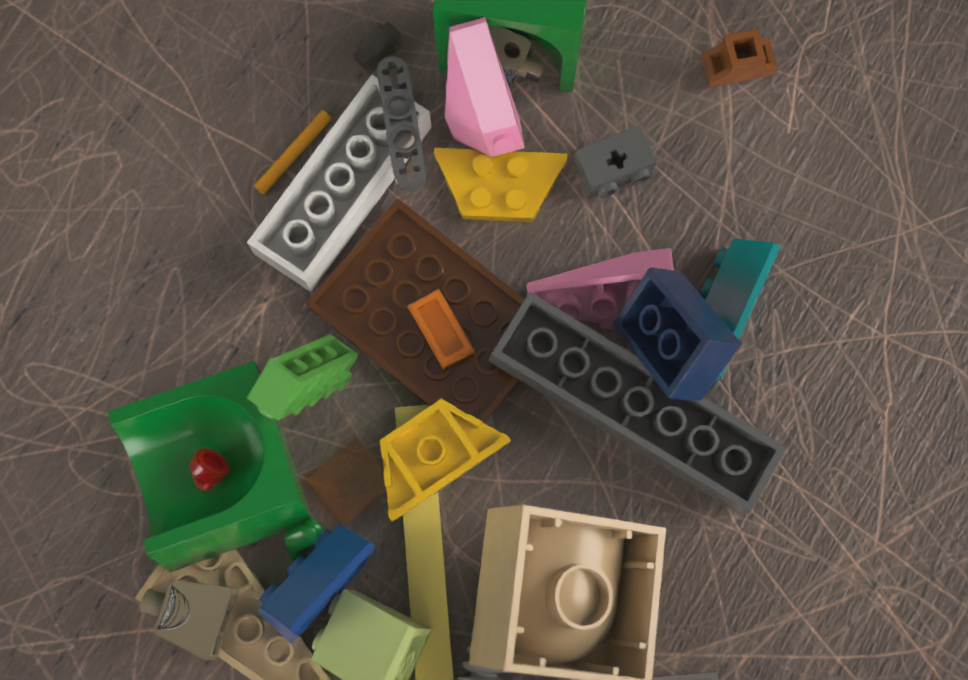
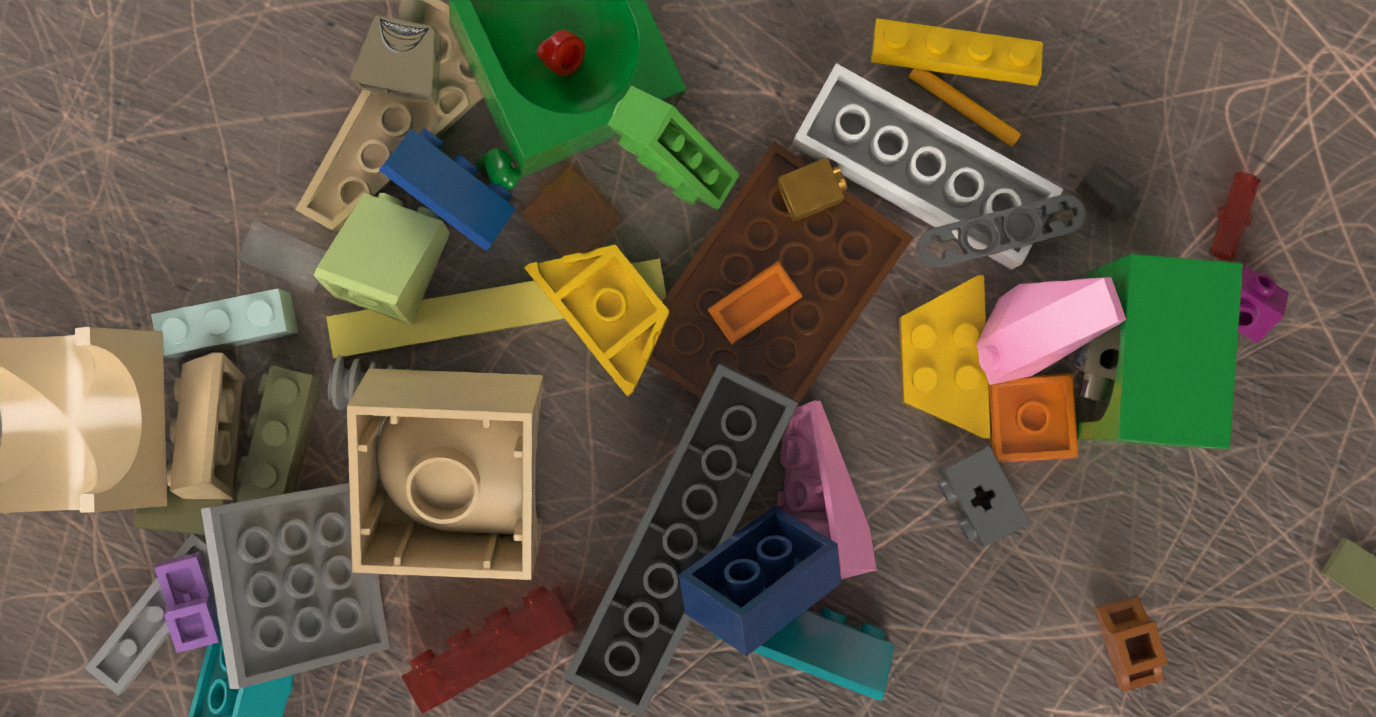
camera: 85 degrees right, 10 degrees up
none -> clear red brick [401,585,578,714]
none -> pearl gold brick [777,157,847,222]
none -> yellow plate [871,18,1043,86]
none -> orange tile [988,373,1079,462]

